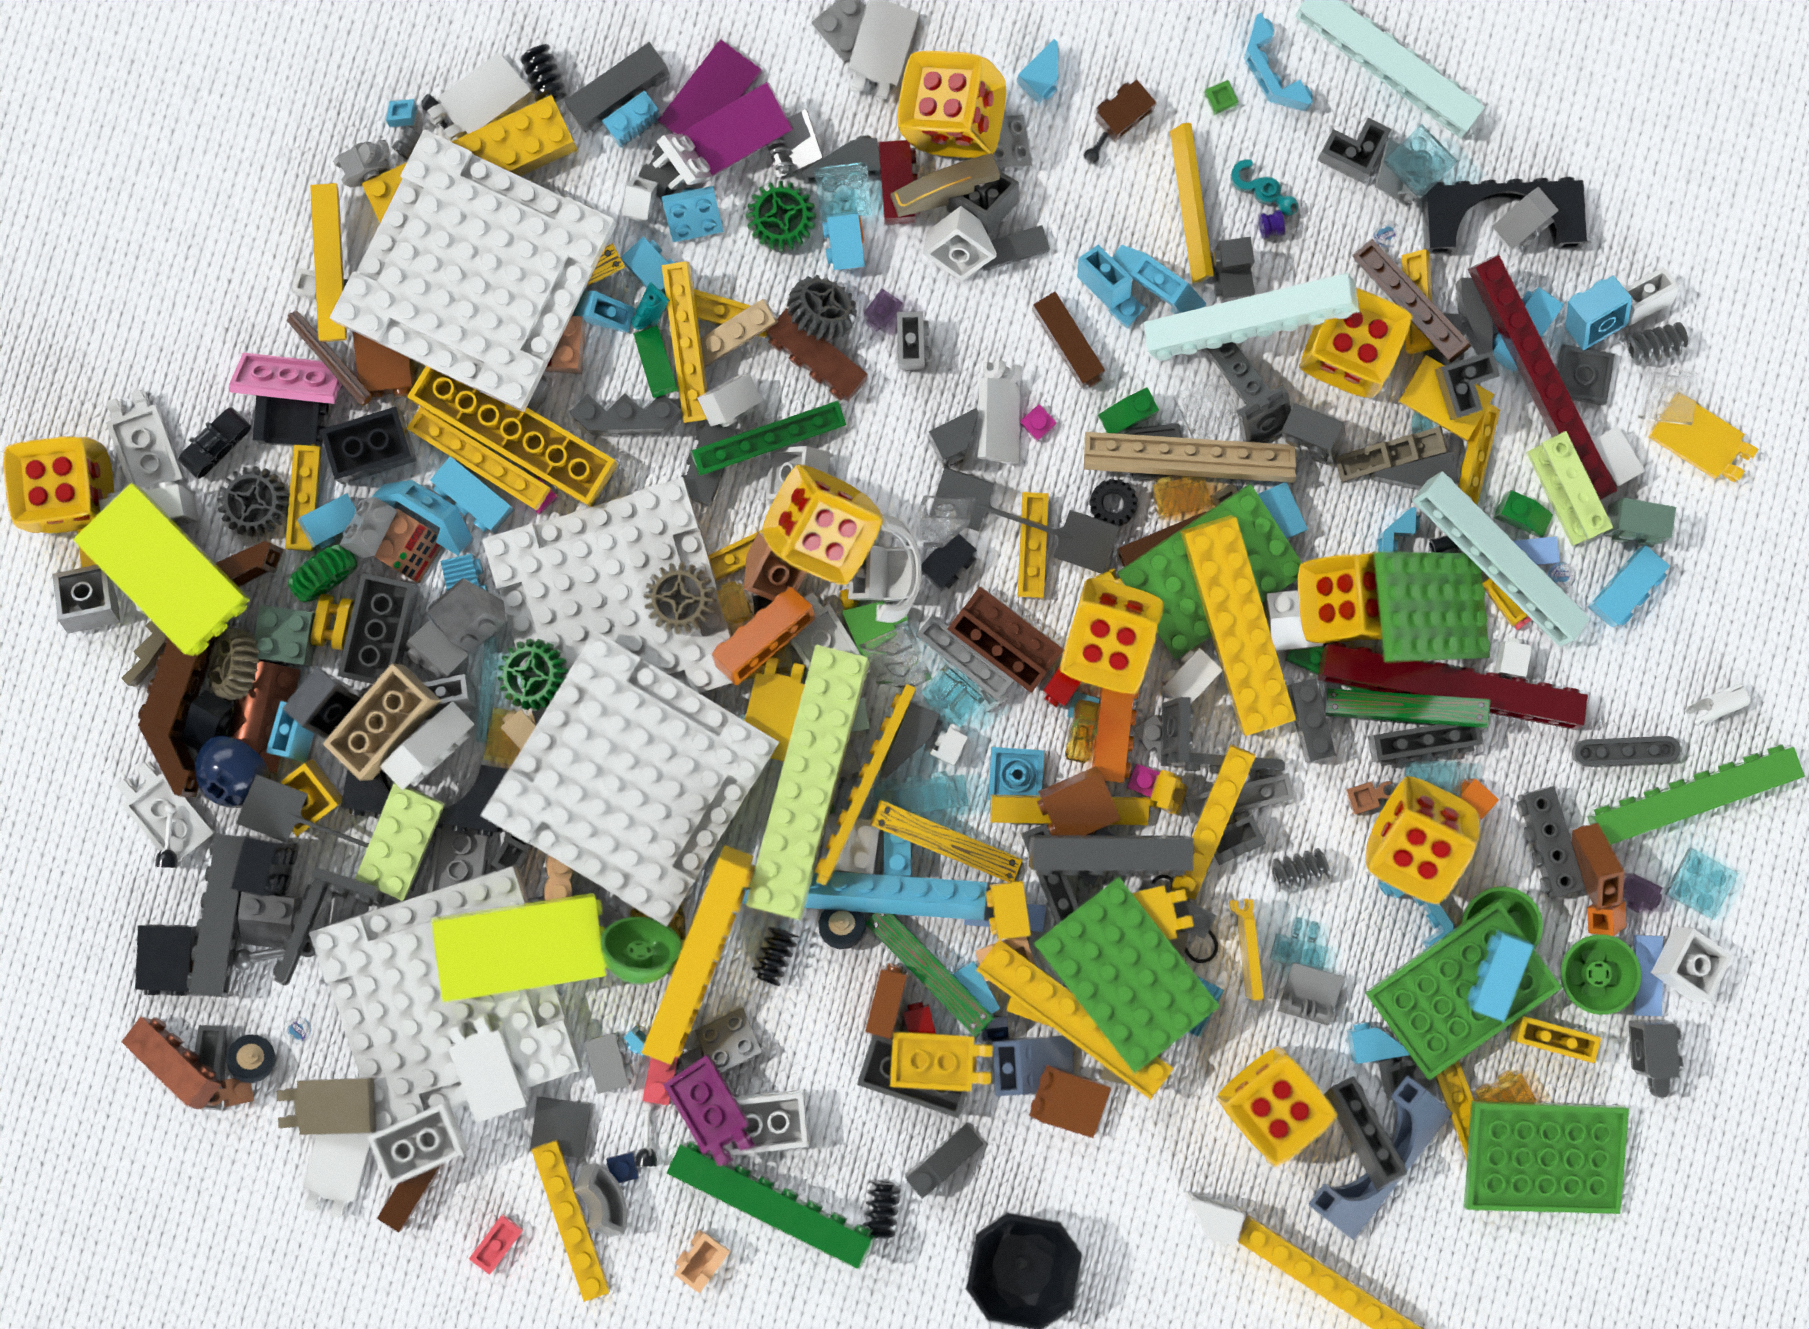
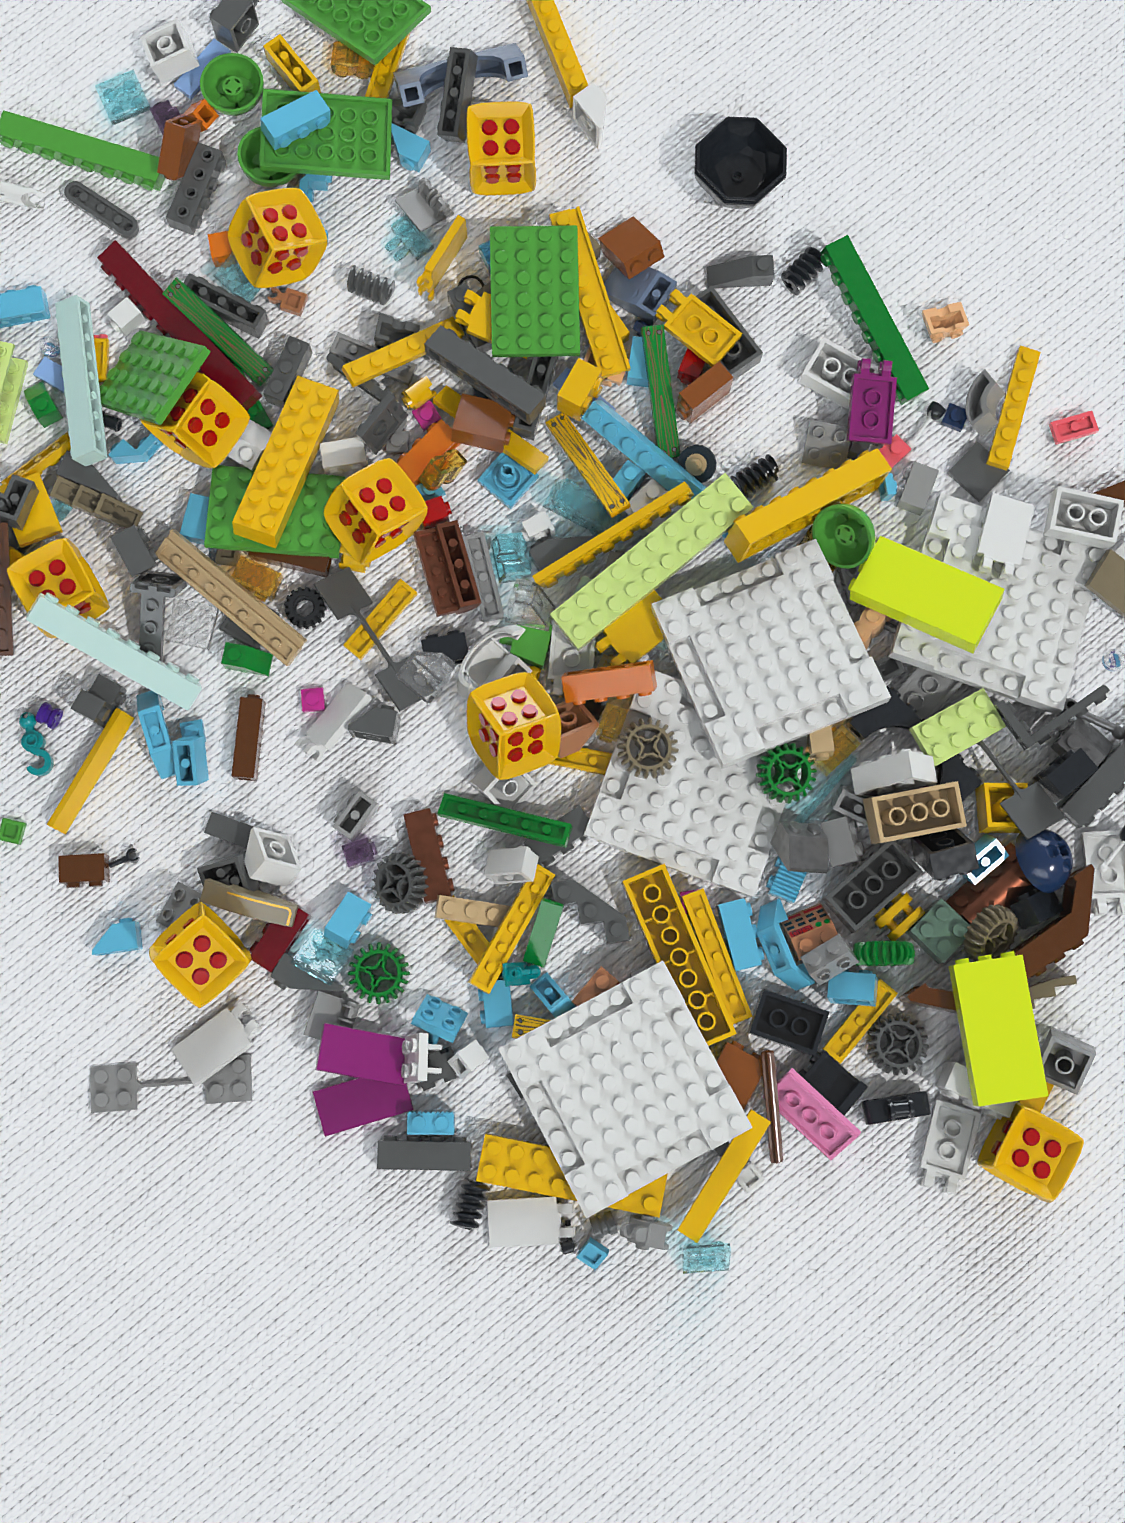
camera: 145 degrees left, 5 degrees down
none -> clear light blue plate [682,1241,731,1274]

